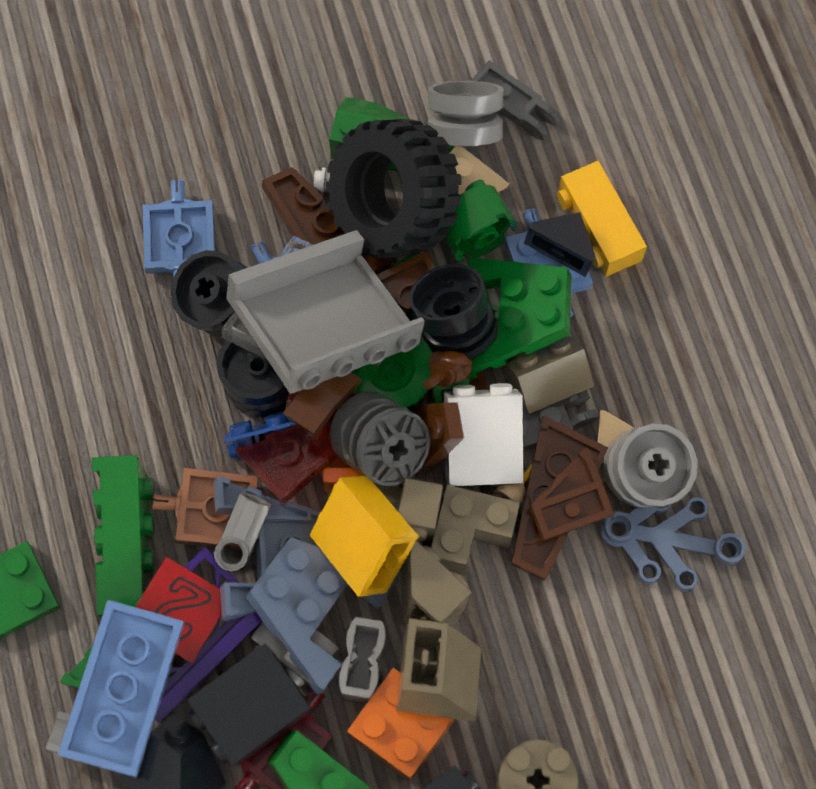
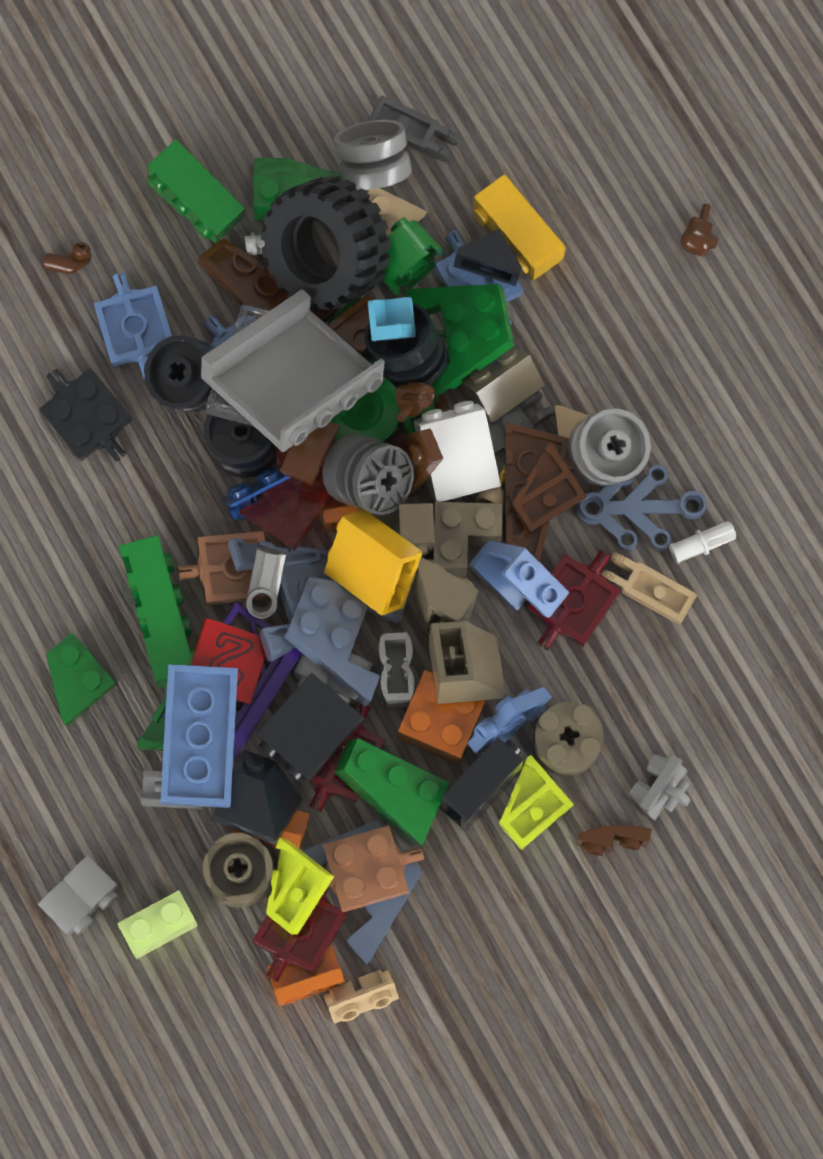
camera: 15 degrees left, 5 degrees up
none -> black plate [39,368,133,462]
none -> reddish brown arm [44,242,92,274]
none -> green wedge [147,139,245,244]
none -> medium azure panel [368,297,416,341]
none -> medium blue panel [468,540,569,617]
none -> medium blue plate [468,687,552,753]
none -> dark red plate [527,550,621,651]
none -> tan hinge [601,552,697,625]
none -> white axle [669,522,736,565]
none -> reddish brown piece [680,204,719,256]

